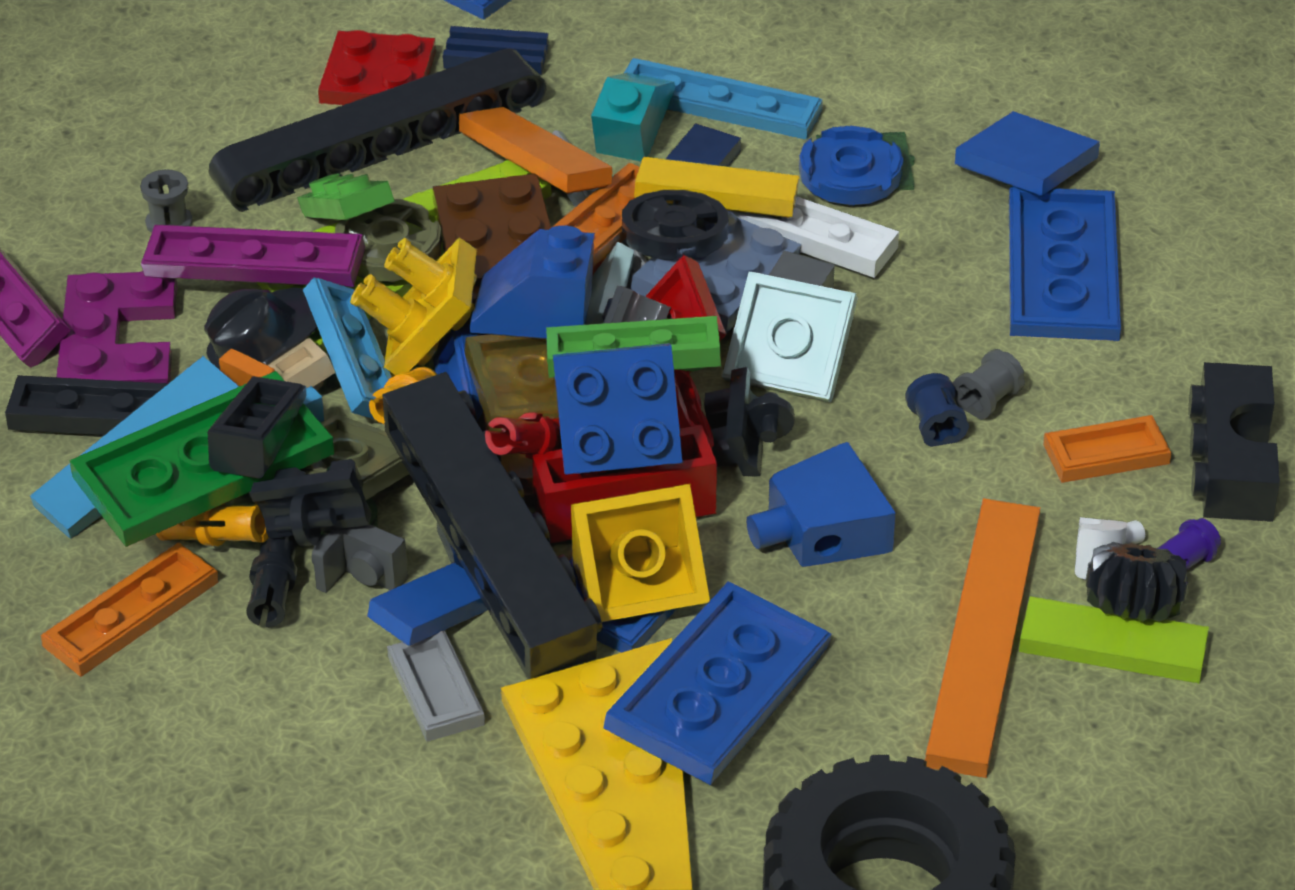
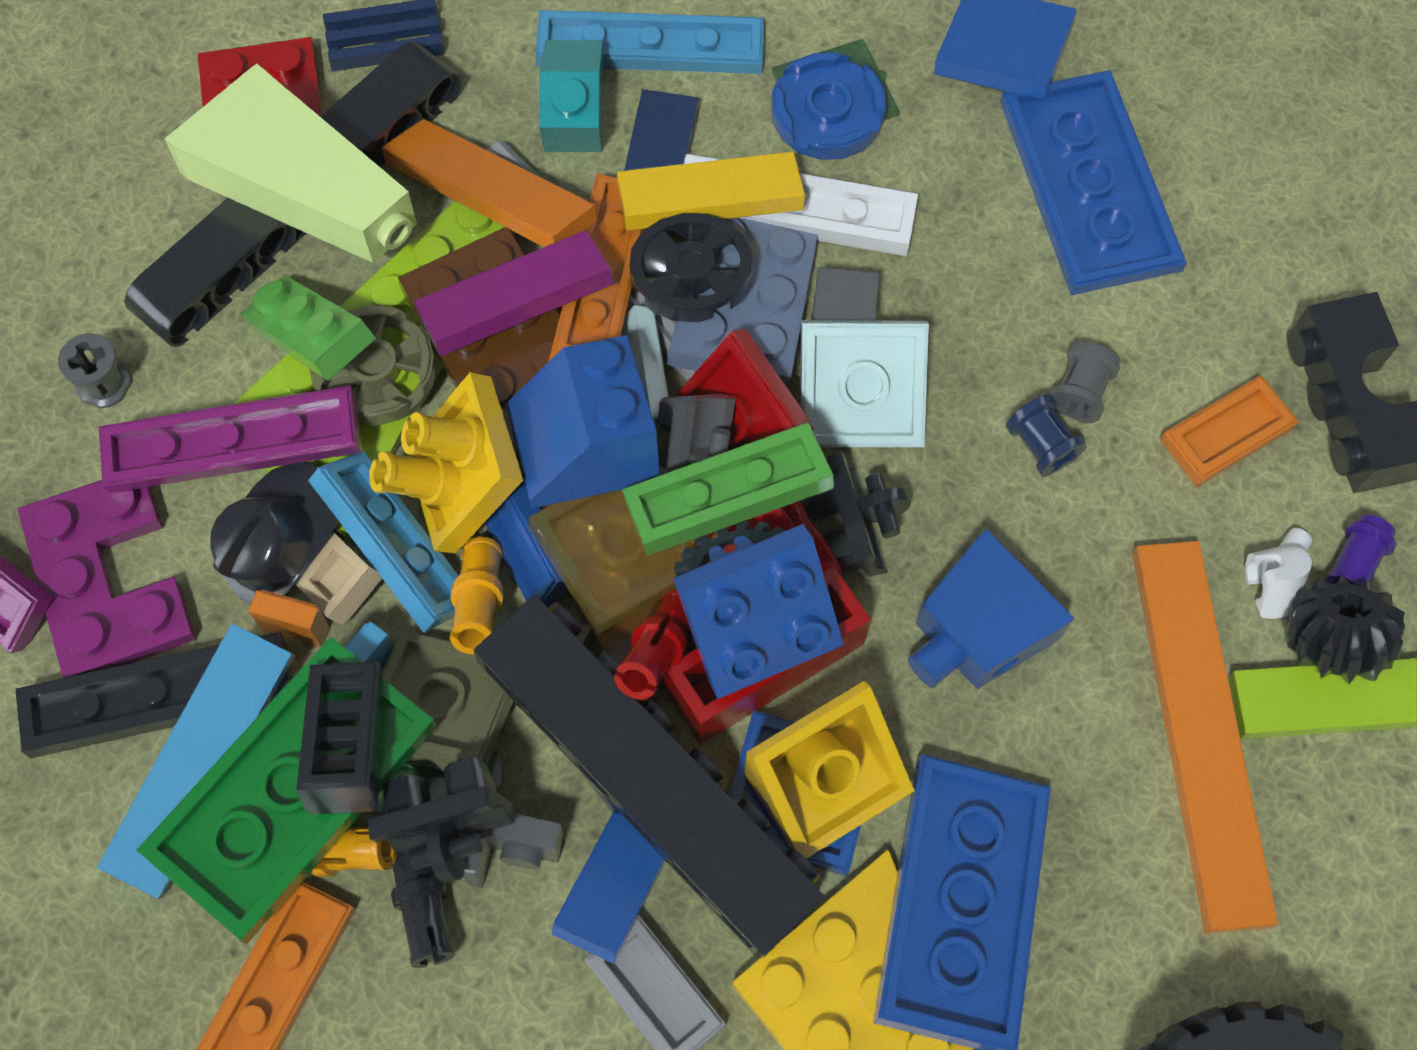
camera: 20 degrees left, 25 degrees up
none -> yellowish green slope [164,63,417,263]
none -> magenta tile [414,230,614,357]

